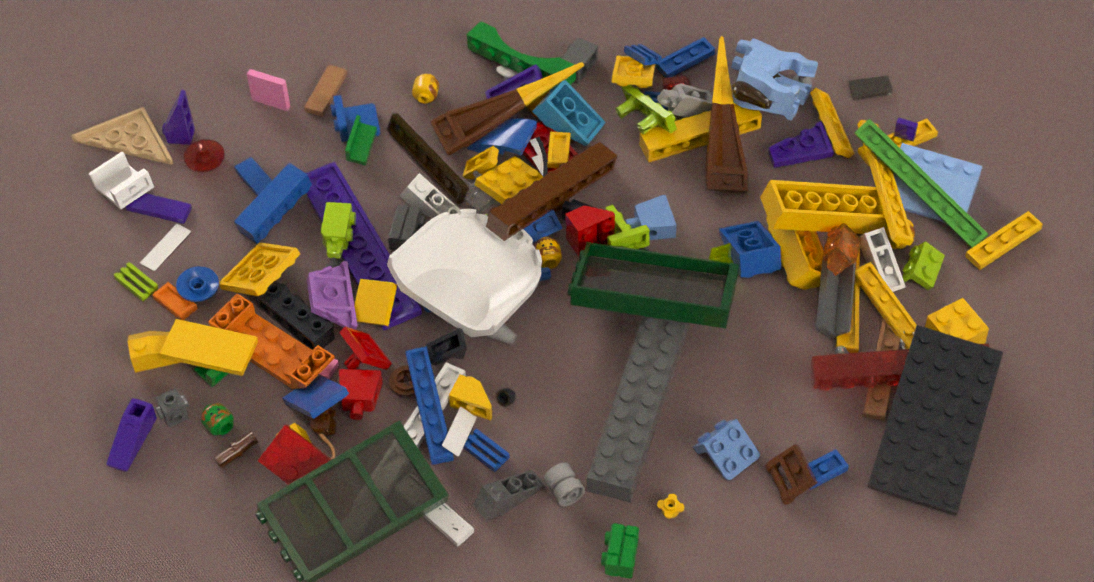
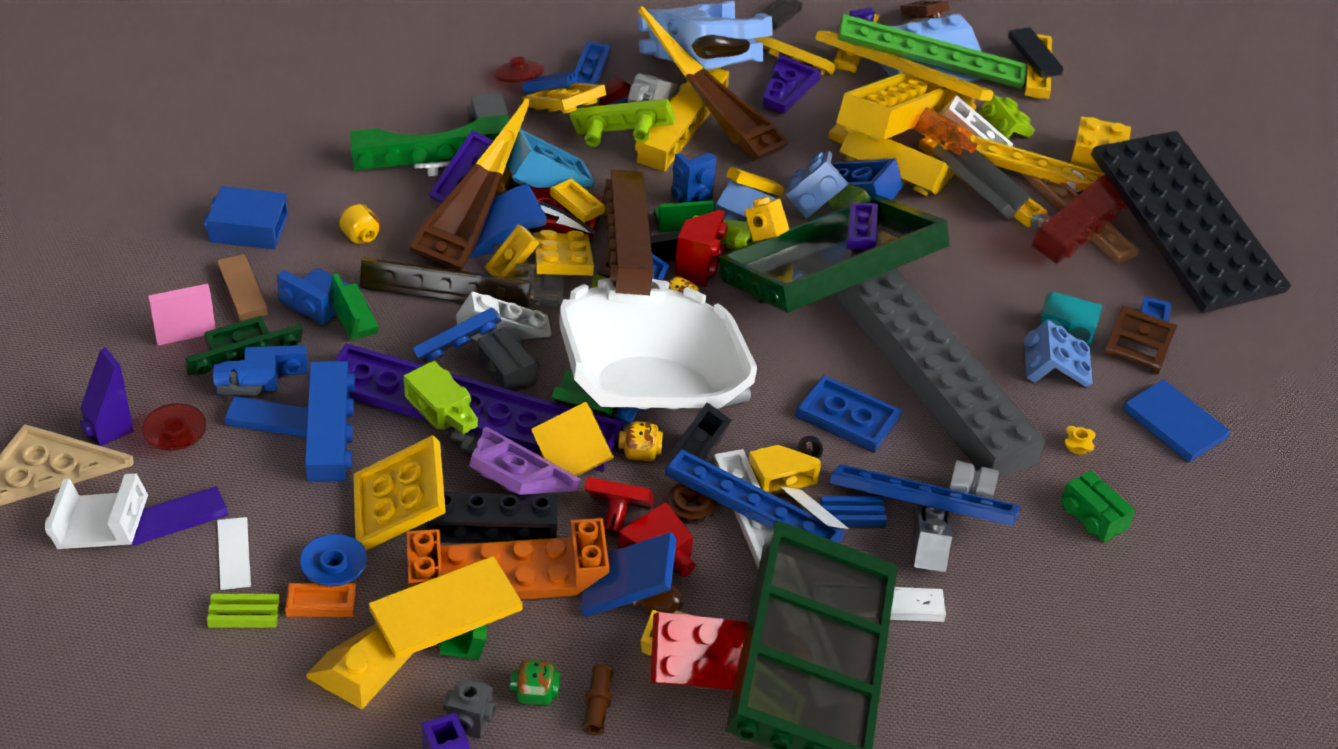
camera: 50 degrees left, 10 degrees down
none -> dark green bracket [185,316,303,375]
none -> blue brick [204,186,288,249]
none -> blue plate [213,345,308,396]
none -> blue plate [413,307,502,362]
none -> clear red dish [494,56,544,83]
none -> yellow head [619,421,663,462]
none -> green panel [654,200,714,233]
none -> blue bracket [671,152,717,203]
none -> yellow tile [726,167,785,197]
none -> yellow brick [744,196,789,242]
none -> medium blue bracket [786,150,848,219]
none -> blue tile [795,375,902,453]
none -> blue tile [830,464,1021,526]
none -> dark purple tile [847,203,878,250]
none -> reddish brown plate [900,0,950,19]
none -> black tile [1008,27,1064,78]
none -> teal piece [1039,292,1104,347]
none -> blue tile [1123,379,1231,462]

